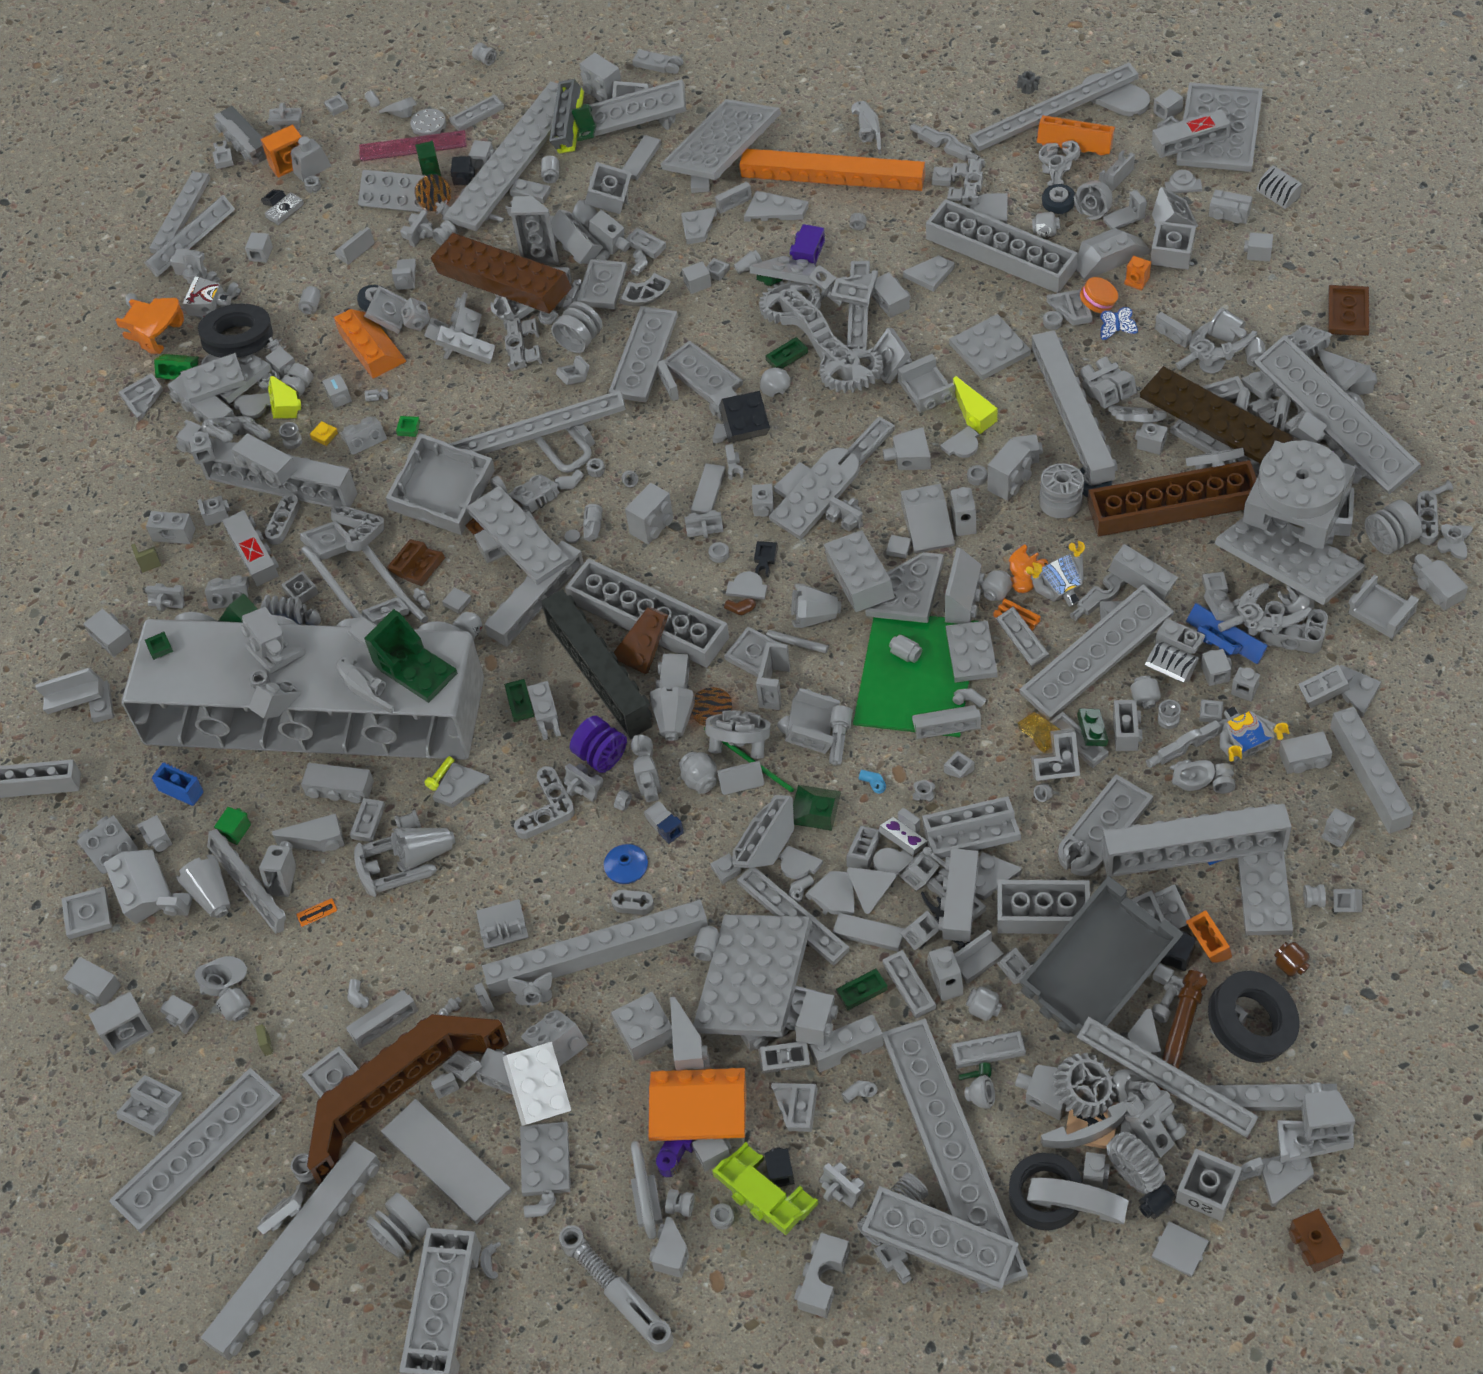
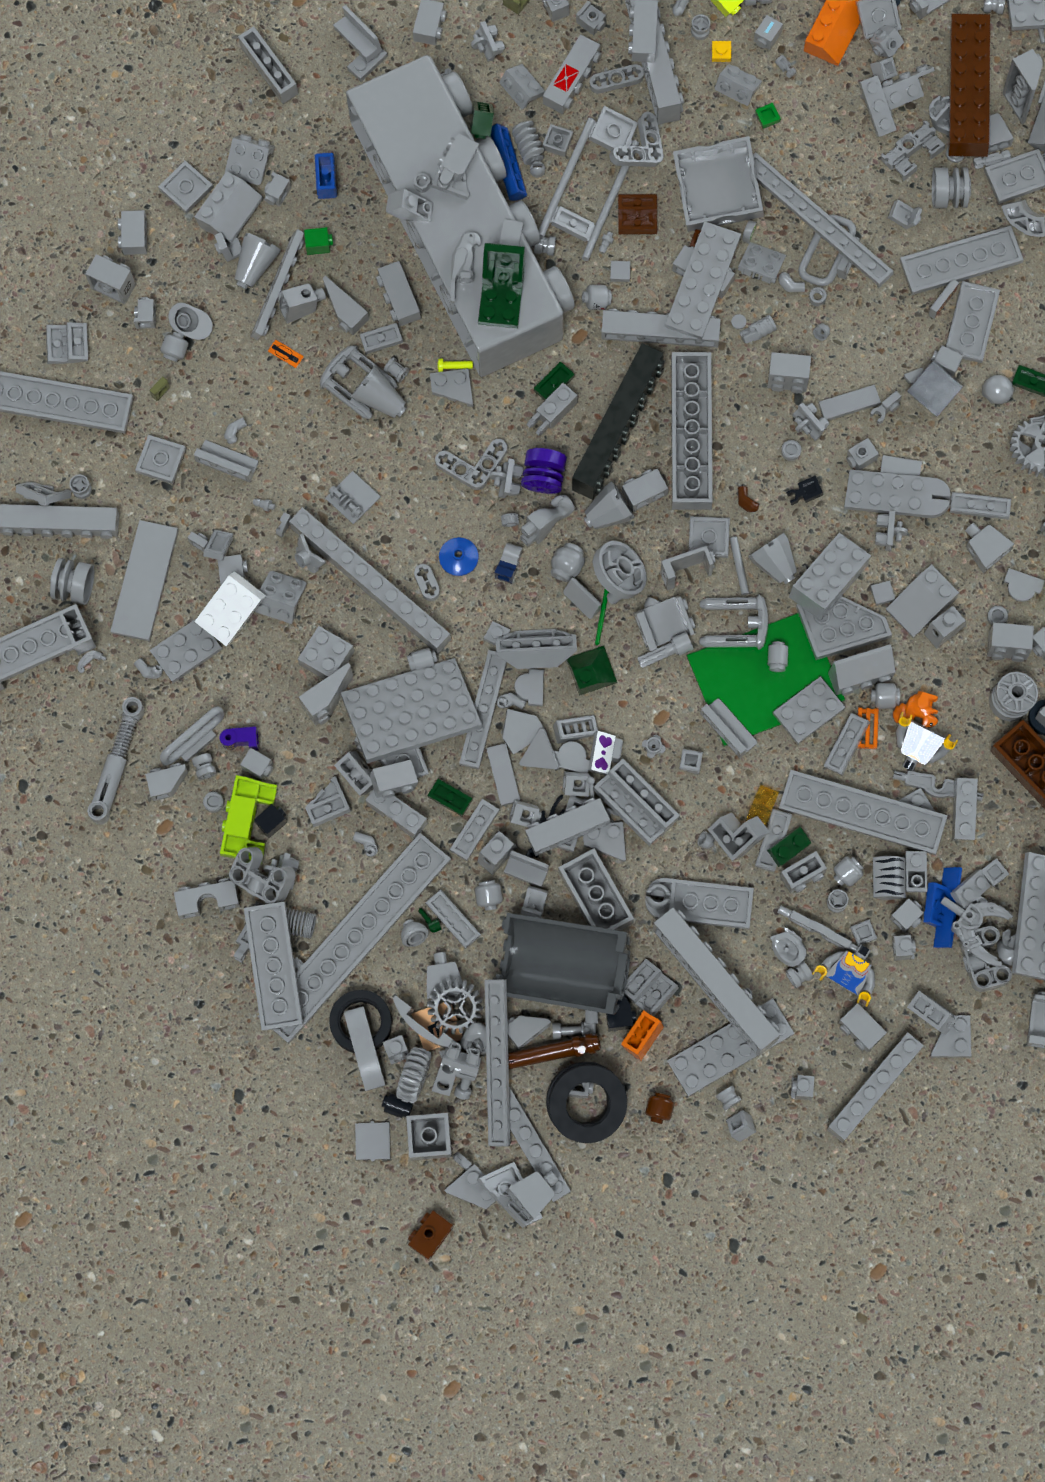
camera: 55 degrees right, 20 degrees up
dark green plate [145,632,173,660] -> none
reddish brown slope [307,1014,509,1186] -> none
reddish brown wing [614,607,669,674] -> none
orange slope [648,1068,747,1141] -> none
clear orange tile [691,687,733,726] -> none
light grey piece [726,571,767,600] -> none
dark azure arm [859,769,886,794] -> none
light grey arm [953,688,986,708] -> none
none -> light grey beam [229,847,296,904]
none -> light grey piece [699,594,768,650]

